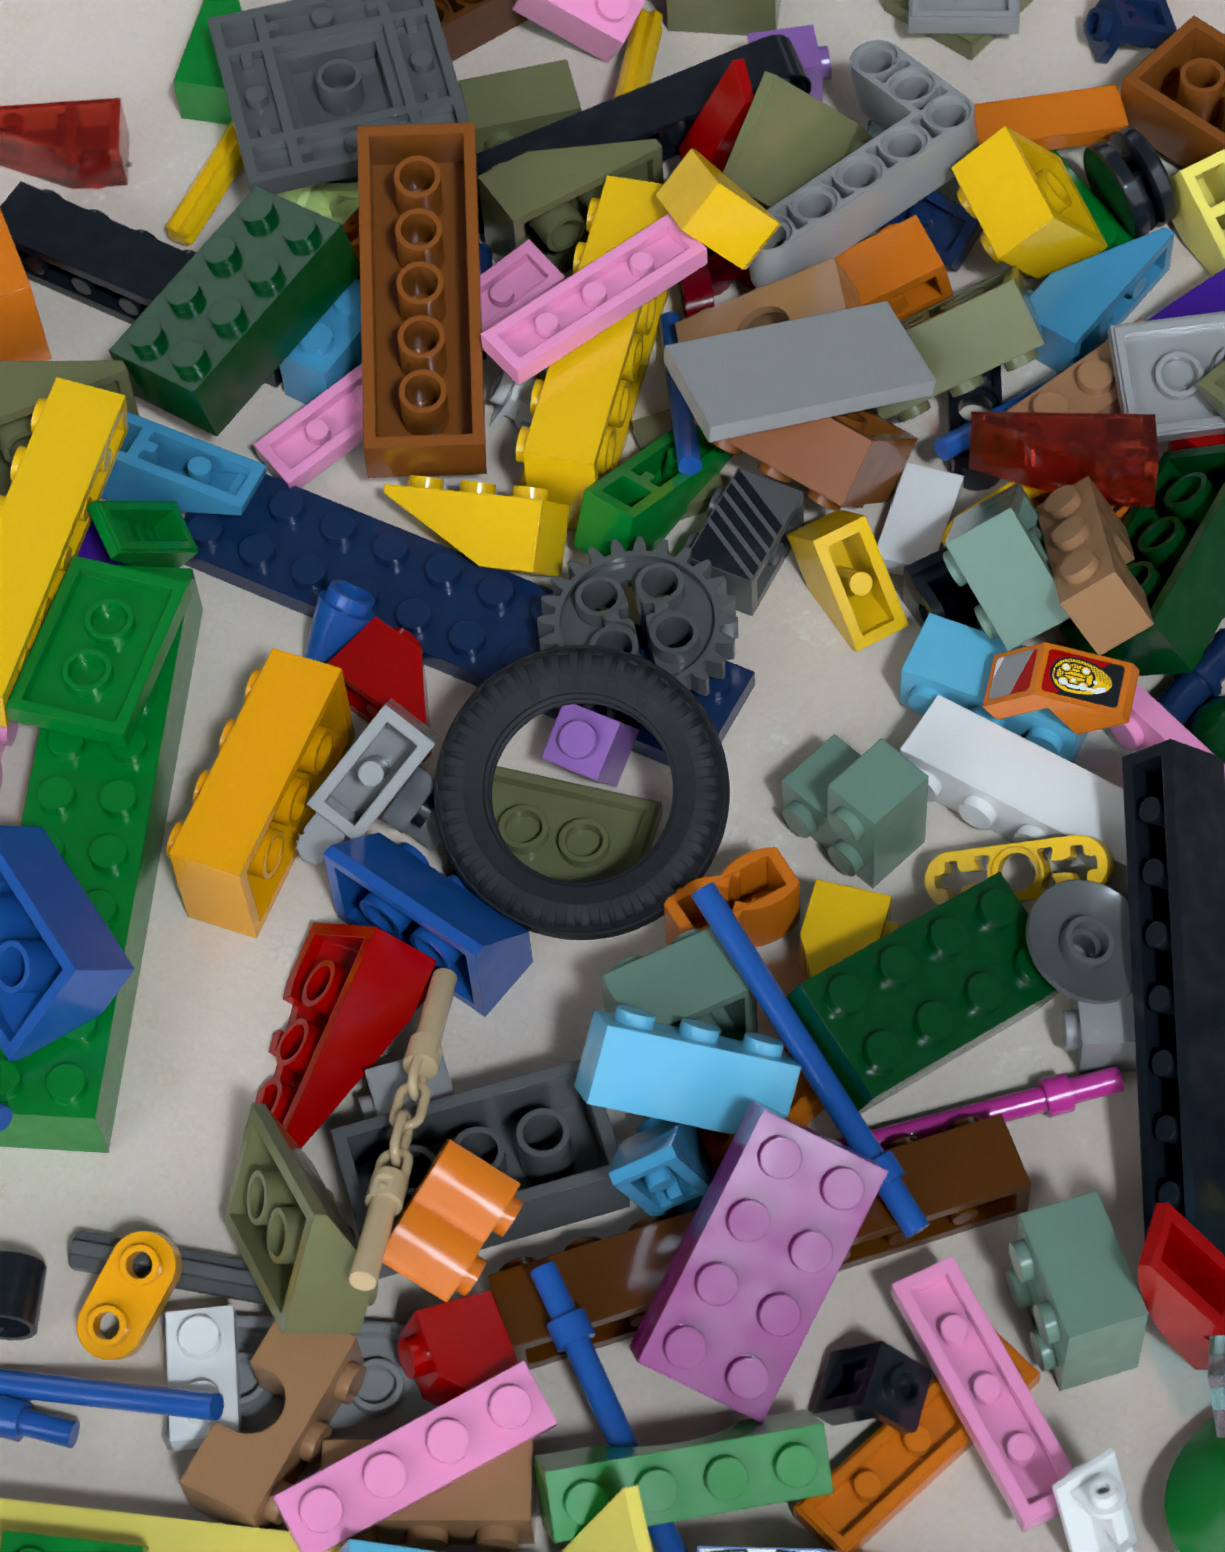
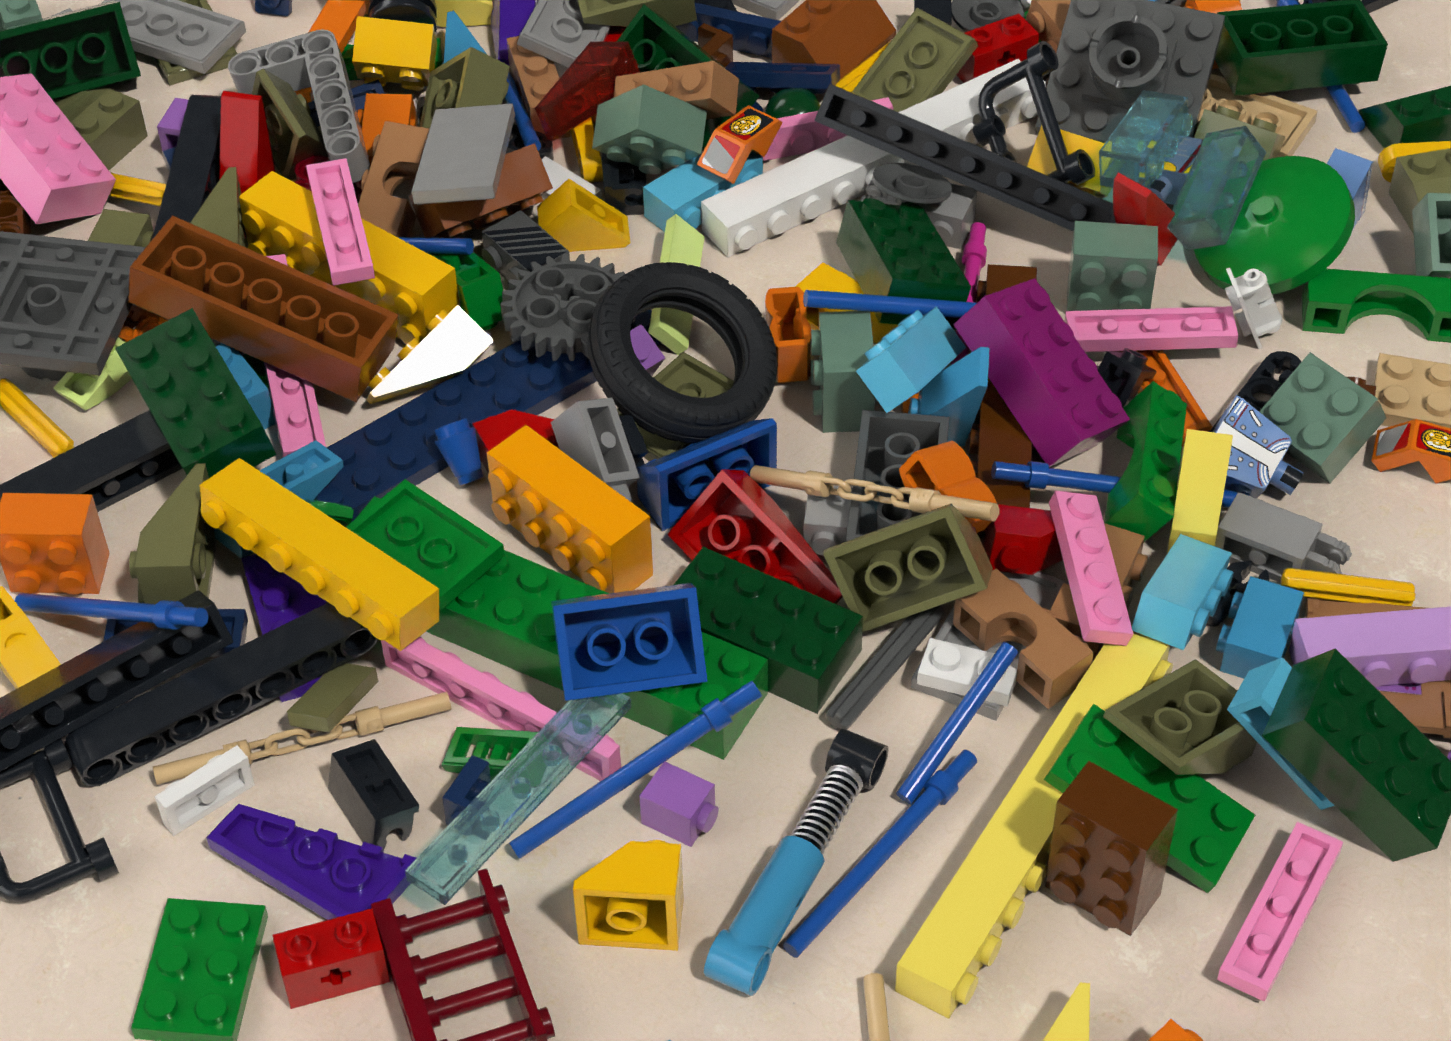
camera: 70 degrees left, 10 degrees down
light orange plate [77,1231,182,1360] -> none
yellow slope [656,148,782,270] -> none
sand green brick [782,734,929,889] -> none
yellow beam [925,835,1114,905] -> none
none -> yellowish green tile [649,214,705,355]
none -> dark green brick [674,547,863,714]

